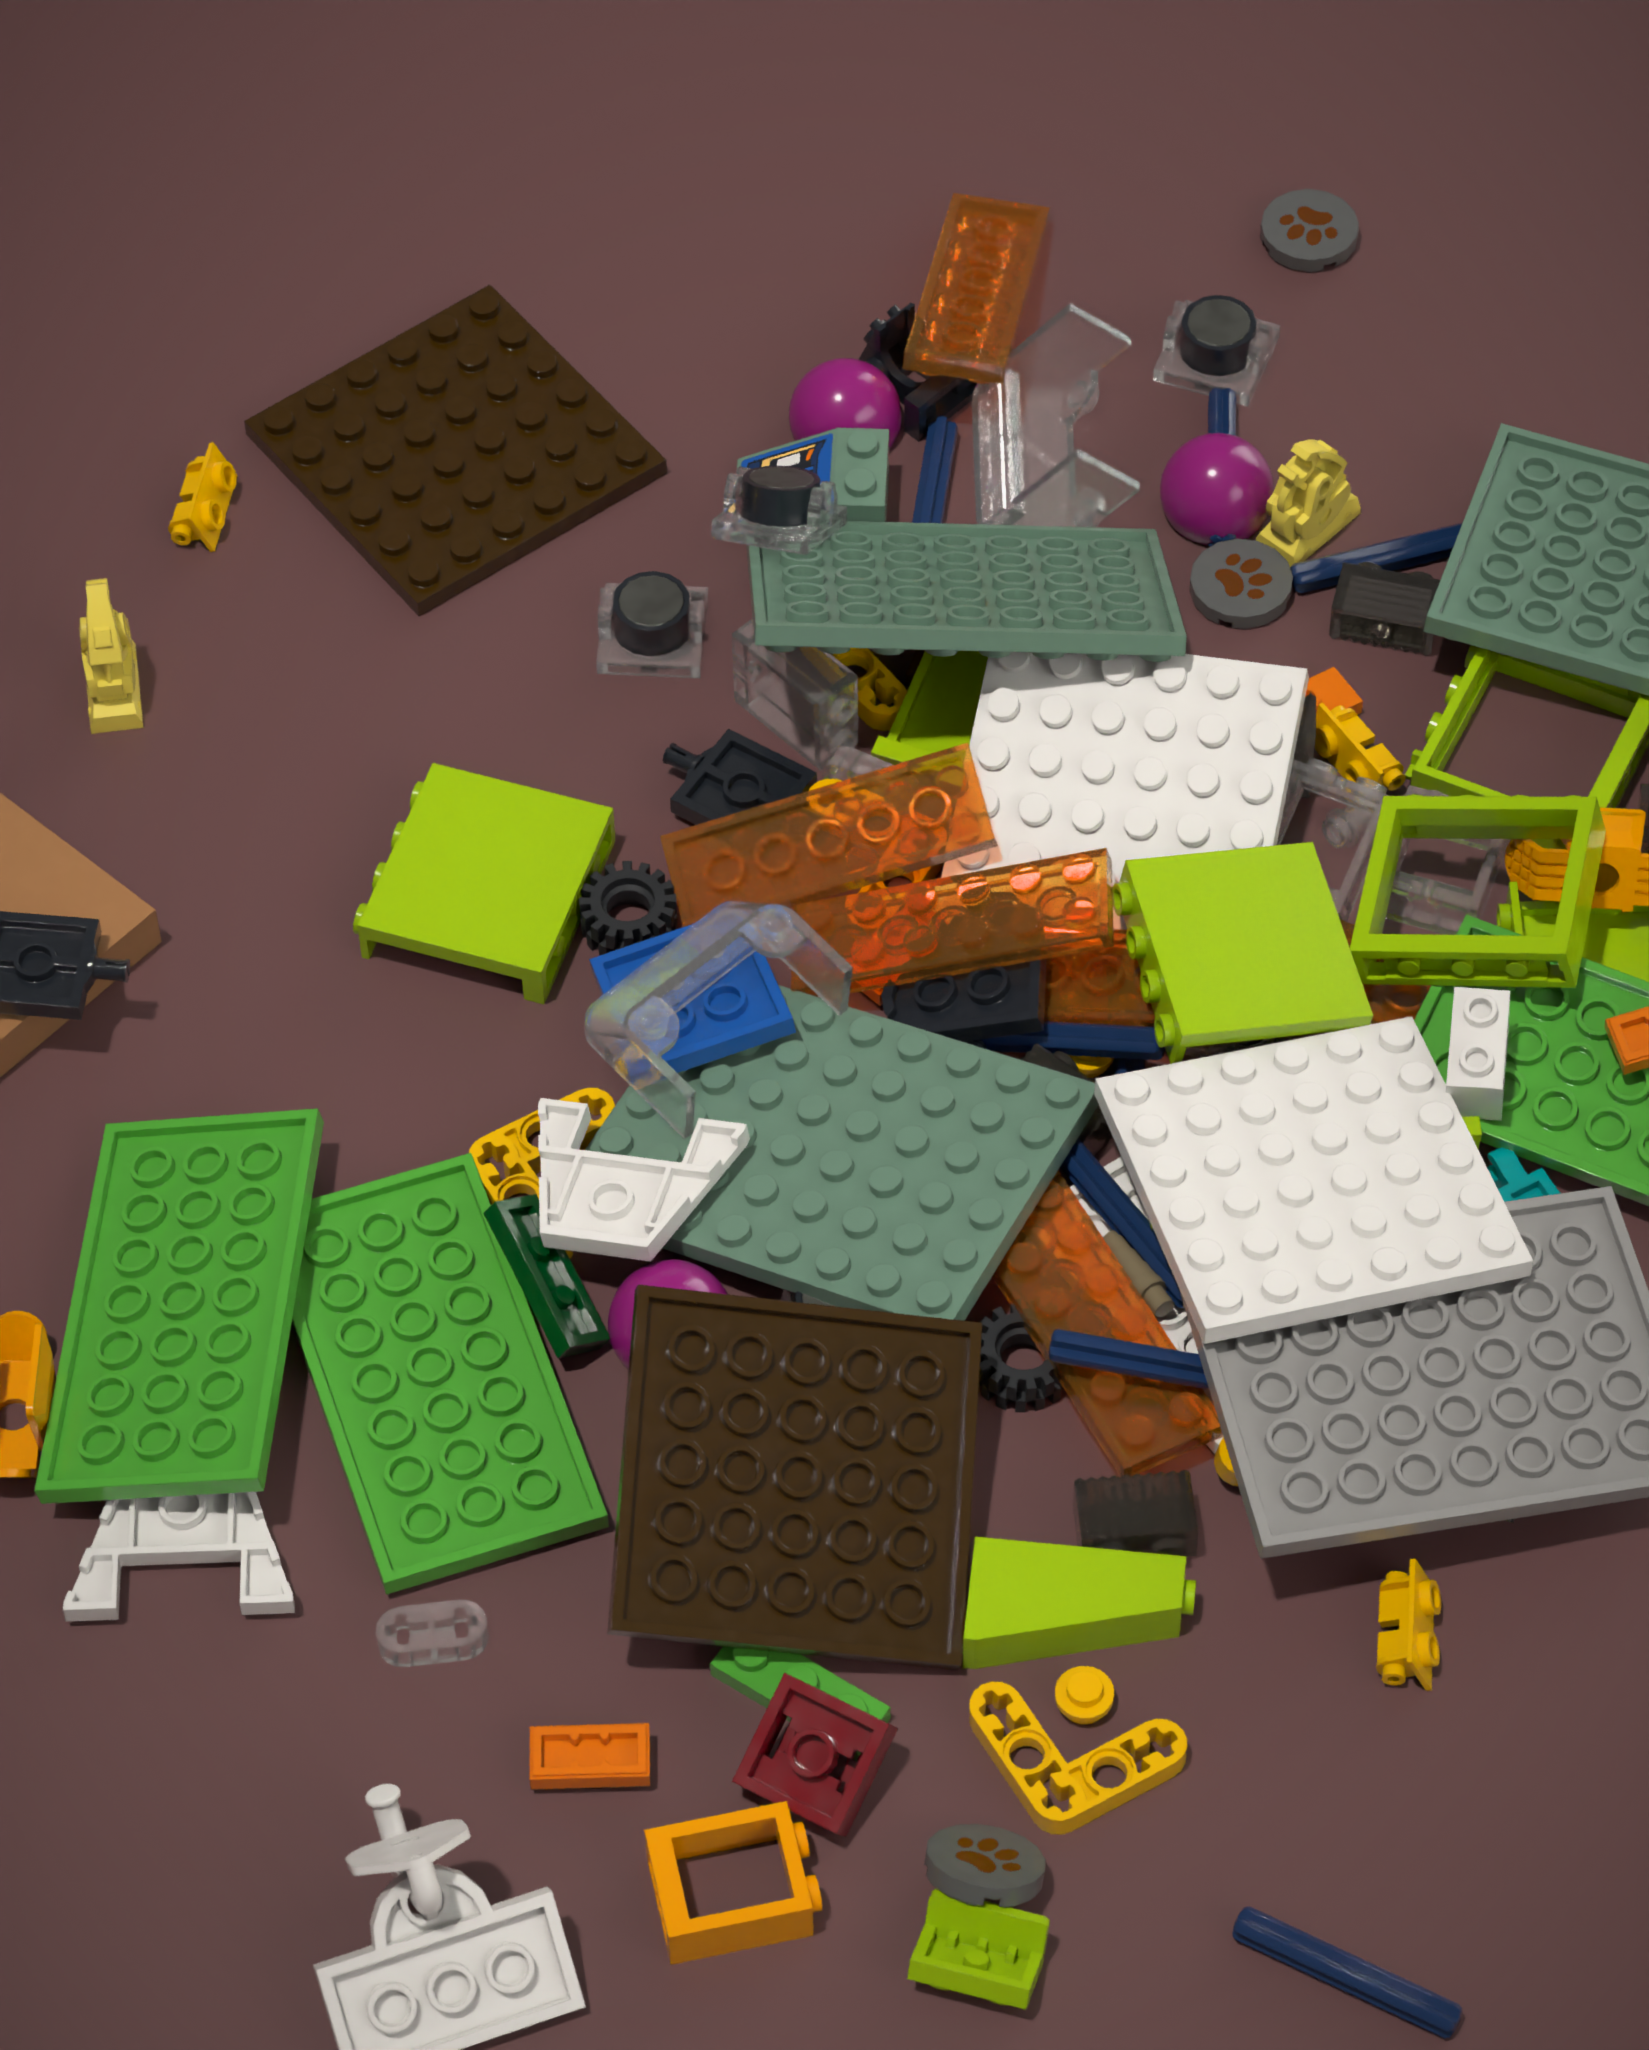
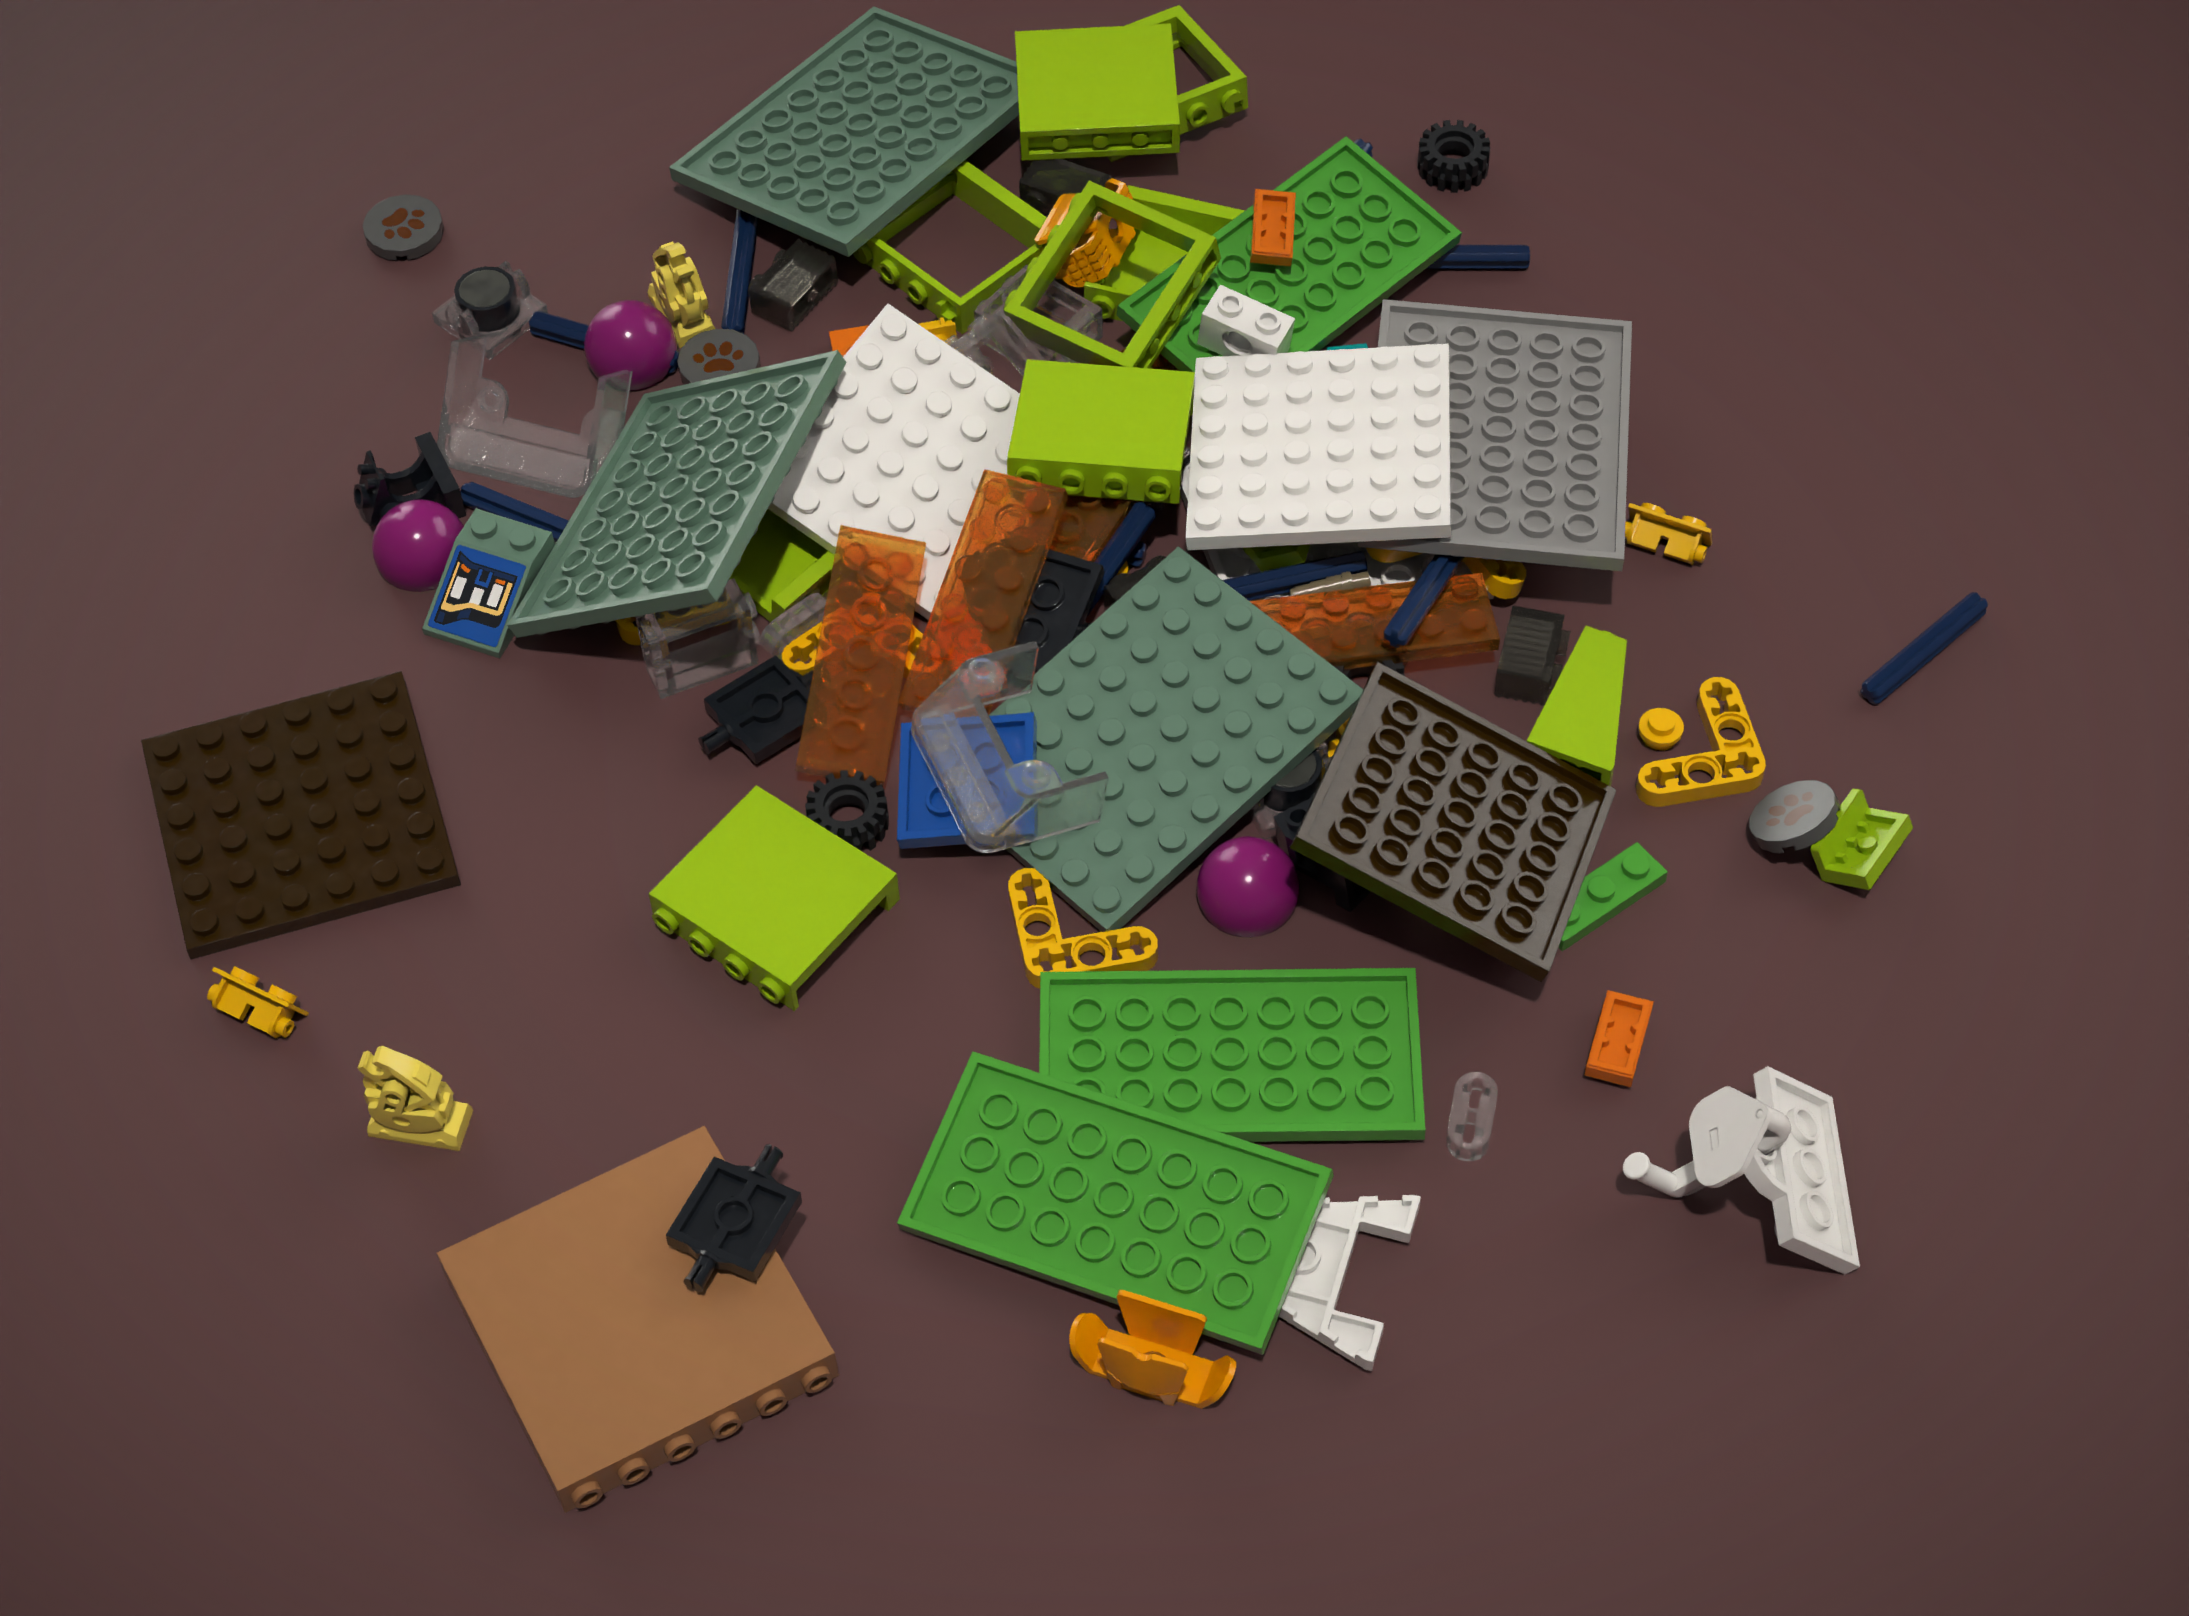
camera: 70 degrees left, 0 degrees up
dark green plate [483,1194,610,1358] -> none
white wing [538,1098,750,1261] -> none
piece [596,571,709,679] -> none
light orange window [644,1801,823,1965] -> none
piece [711,466,847,555] -> none
dark red brick [732,1672,898,1837] -> none
clear orange plate [903,193,1050,384] -> none

